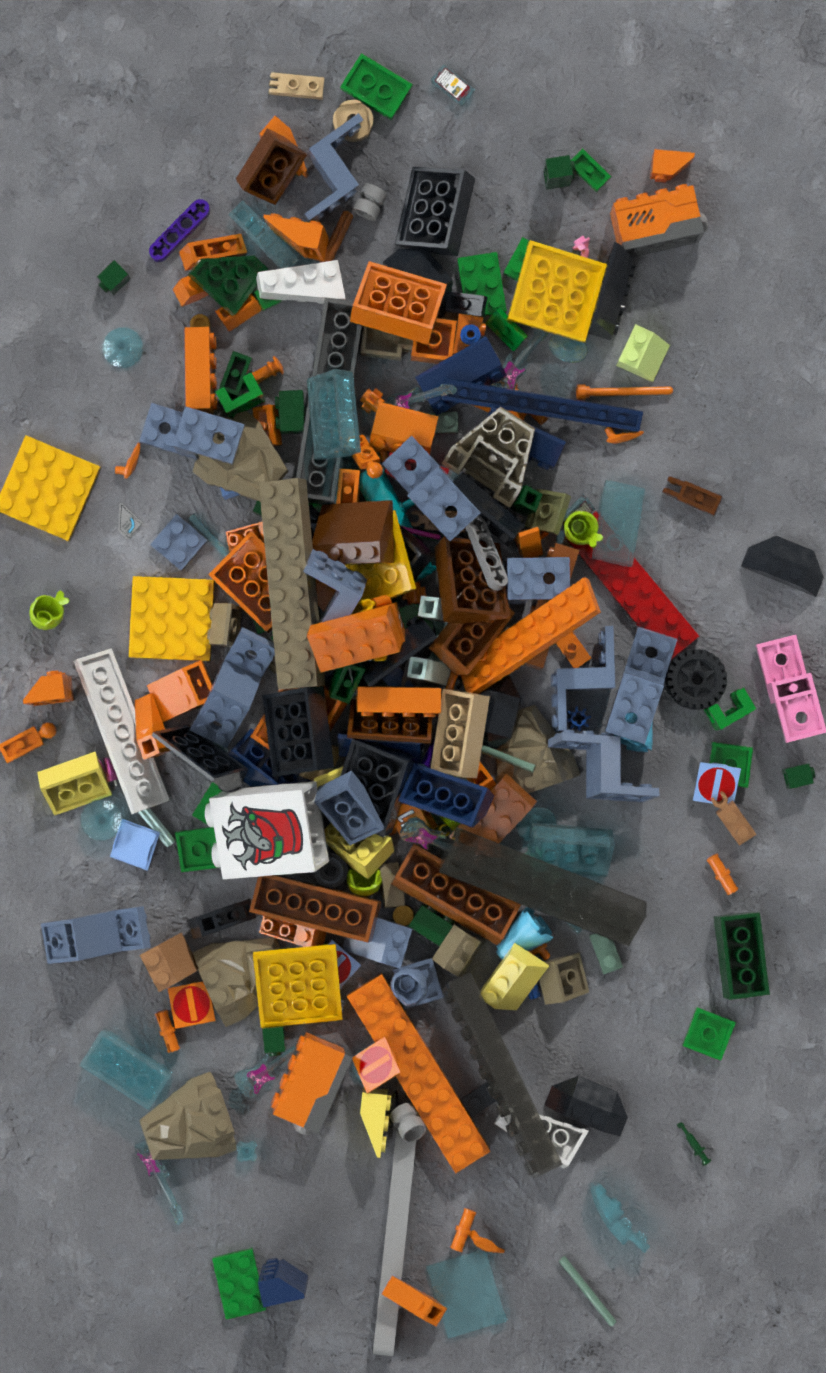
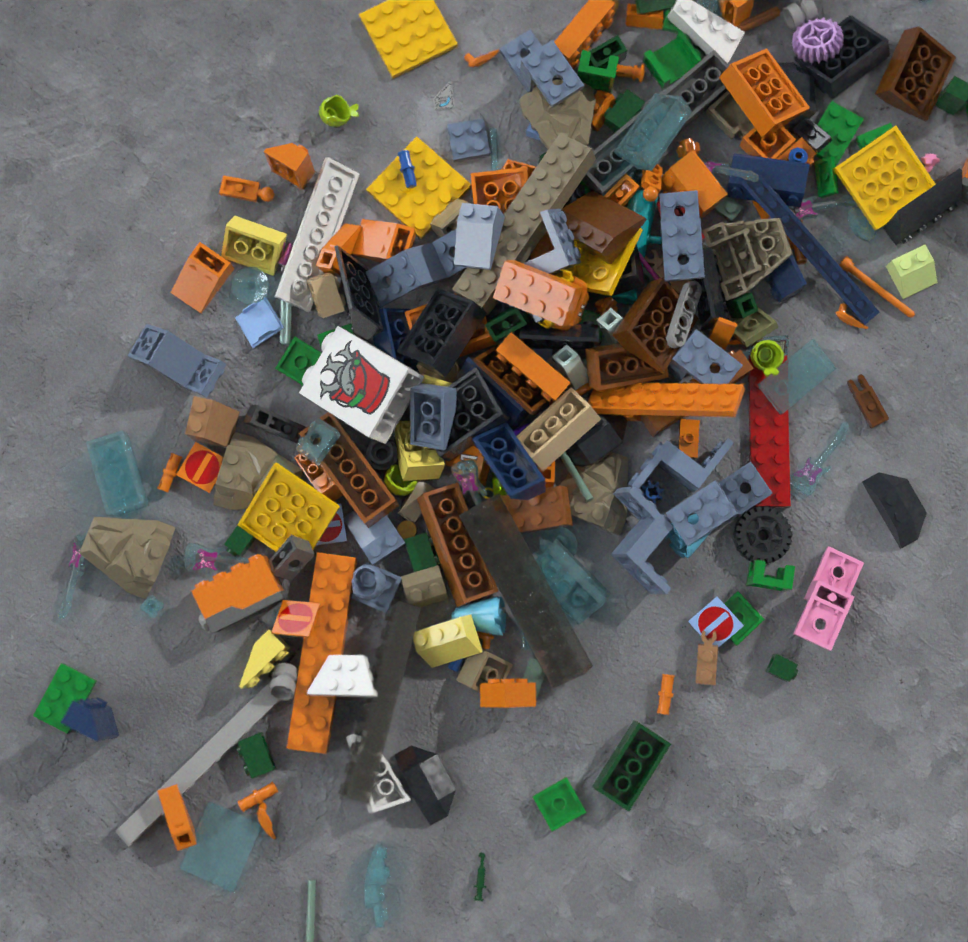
camera: 45 degrees right, 5 degrees down
none -> orange slope [170,242,234,314]
none -> dark green brick [237,732,276,779]
none -> dark grey brick [268,535,315,581]
none -> clear light blue brick [296,418,340,466]
none -> tan brick [307,273,346,318]
none -> white wing [307,655,377,697]
none -> blue axle [398,150,417,189]
none -> slope [454,203,505,270]
none -> orange brick [480,679,536,708]
none -> green panel [642,30,702,90]
none -> clear light blue piece [790,422,849,496]
none -> lavender gear [792,17,843,64]
none -> reddish brown slope [875,26,956,121]

